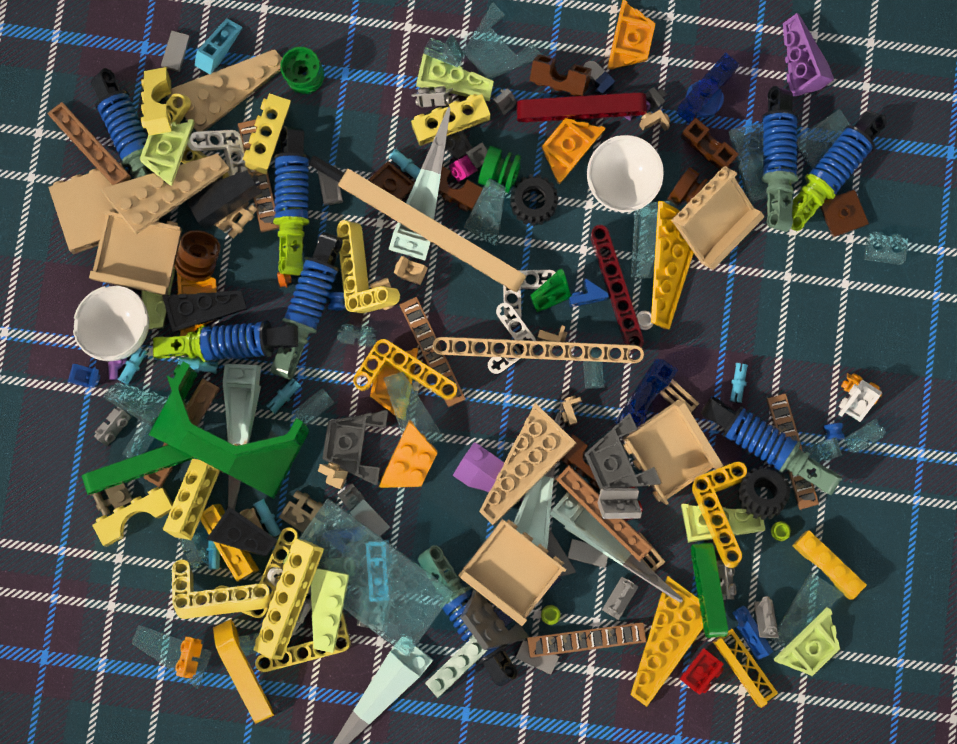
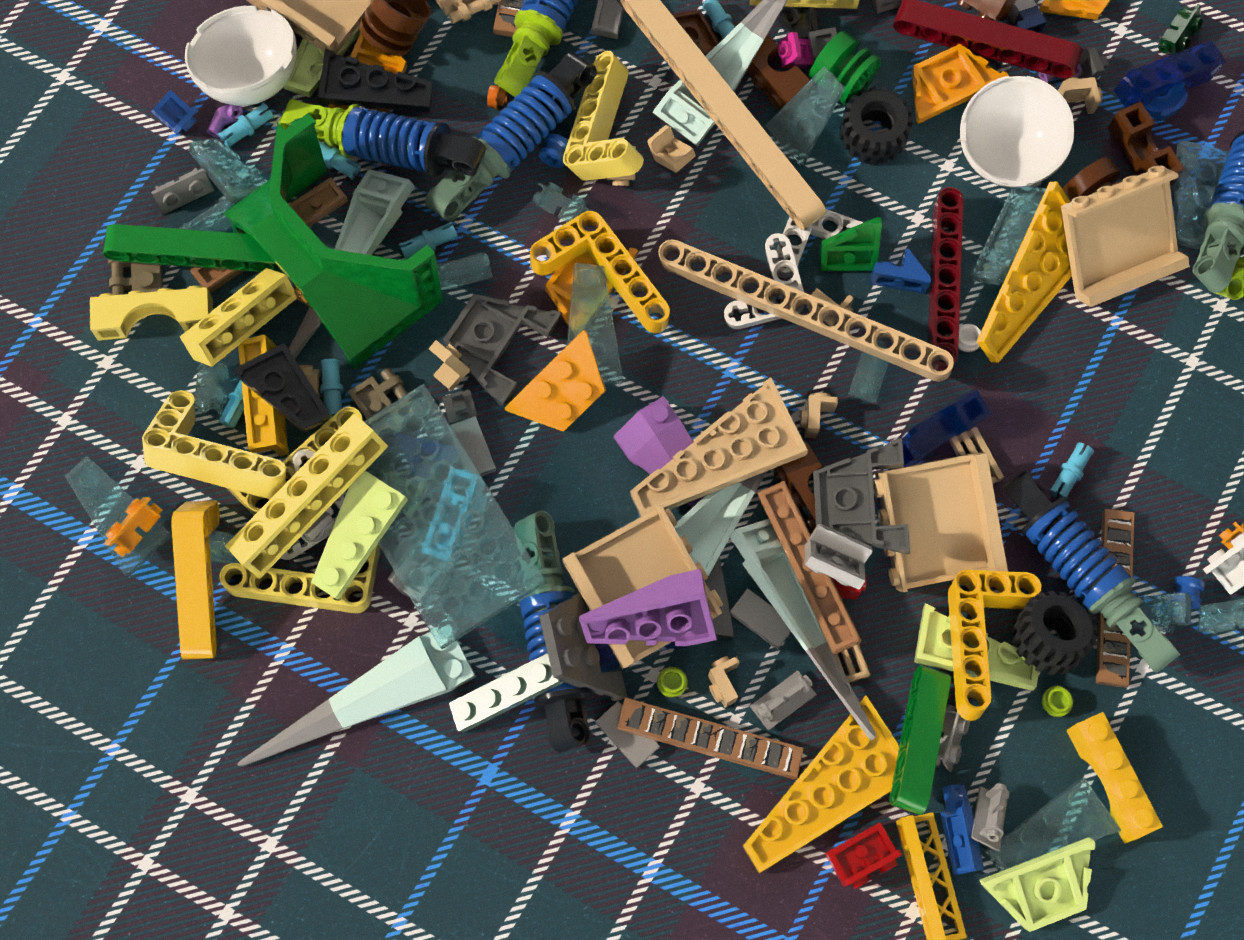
camera: 20 degrees right, 10 degrees down
tile [400,297,466,408] -> none
none -> medium lavender wedge [579,569,717,646]
none -> tan bracket [708,656,739,708]
none -> dark green hinge [1158,4,1203,62]

